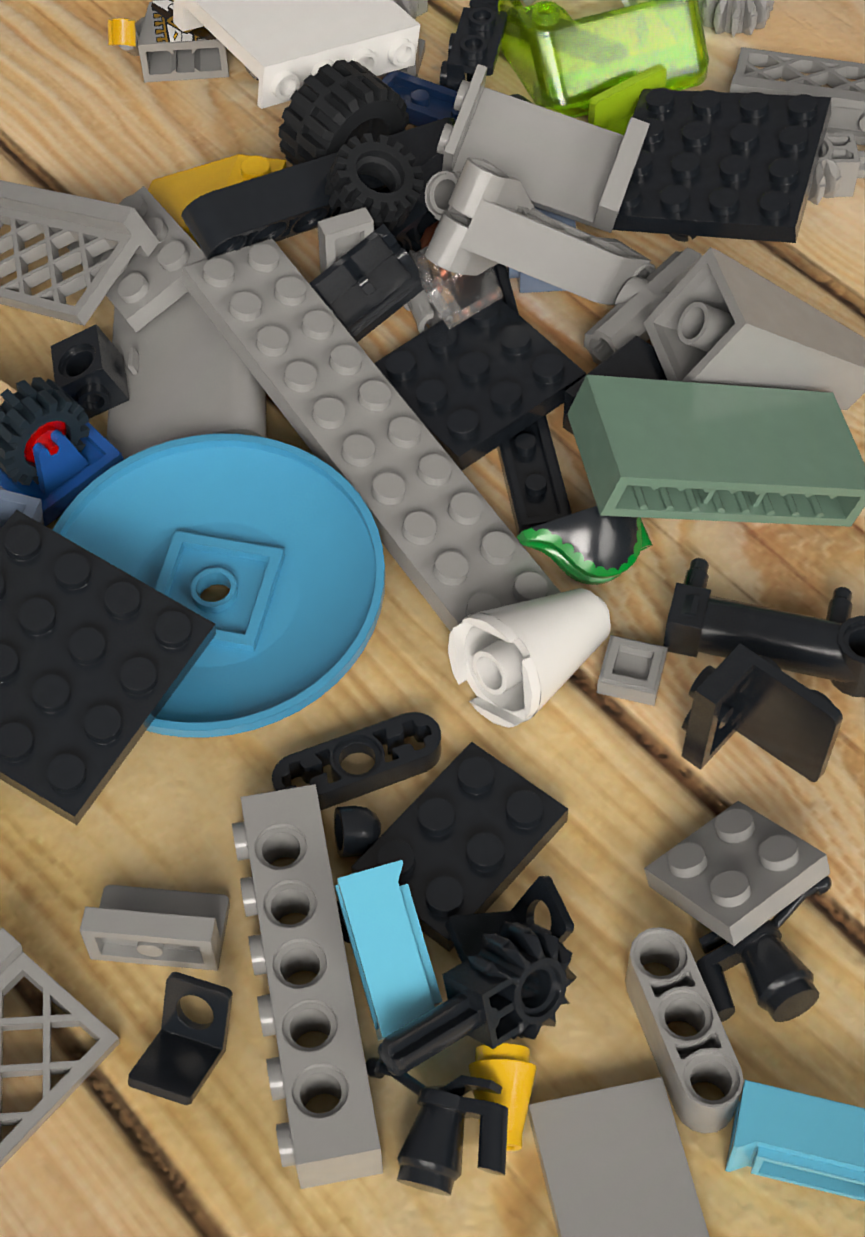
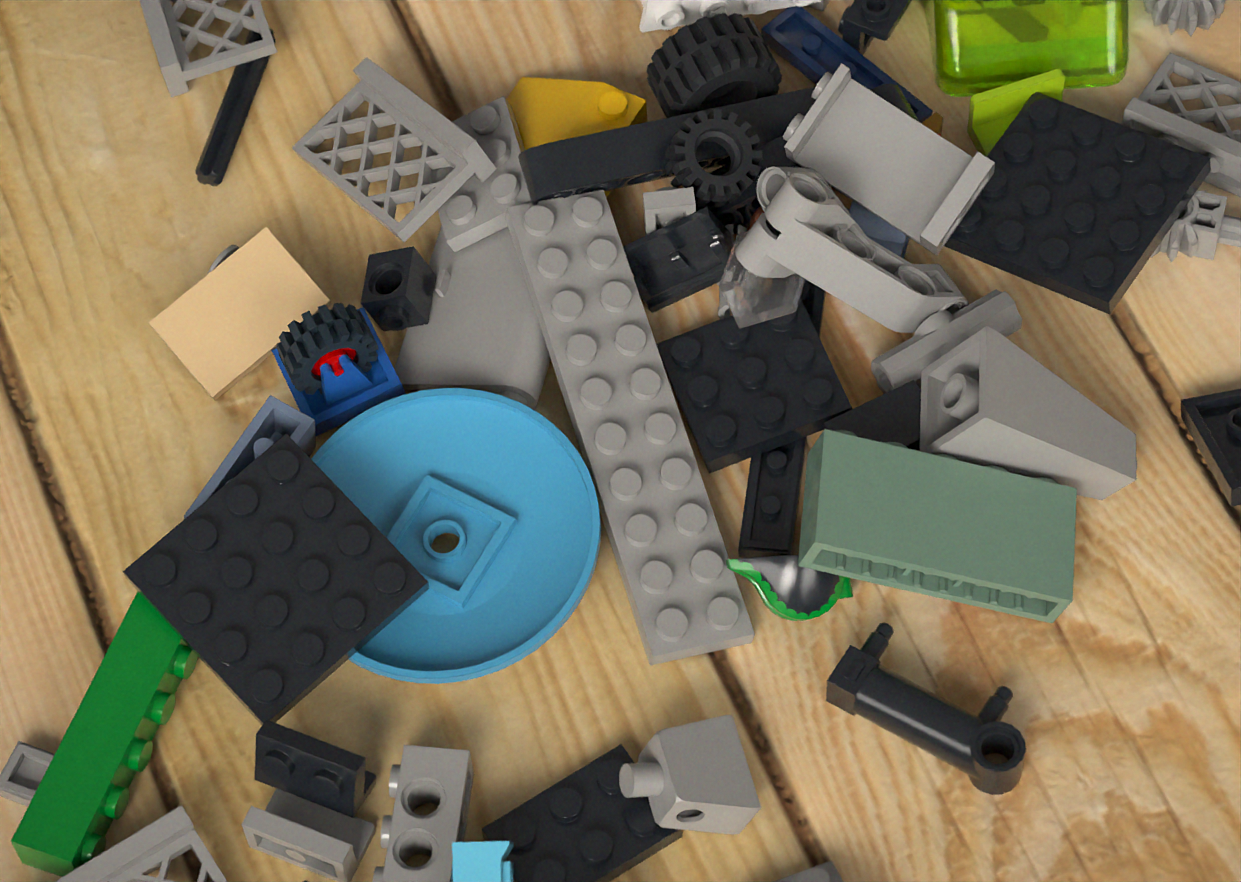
camera: 20 degrees right, 5 degrees up
black beam [272,712,441,811] -> none
black hinge [334,805,381,857] -> none
white cone [448,588,611,728] -> none
light grey tile [597,635,668,706] -> none
black bracket [681,643,843,782] -> none
none -> black bracket [254,720,376,818]
none -> light grey torso [619,715,761,834]

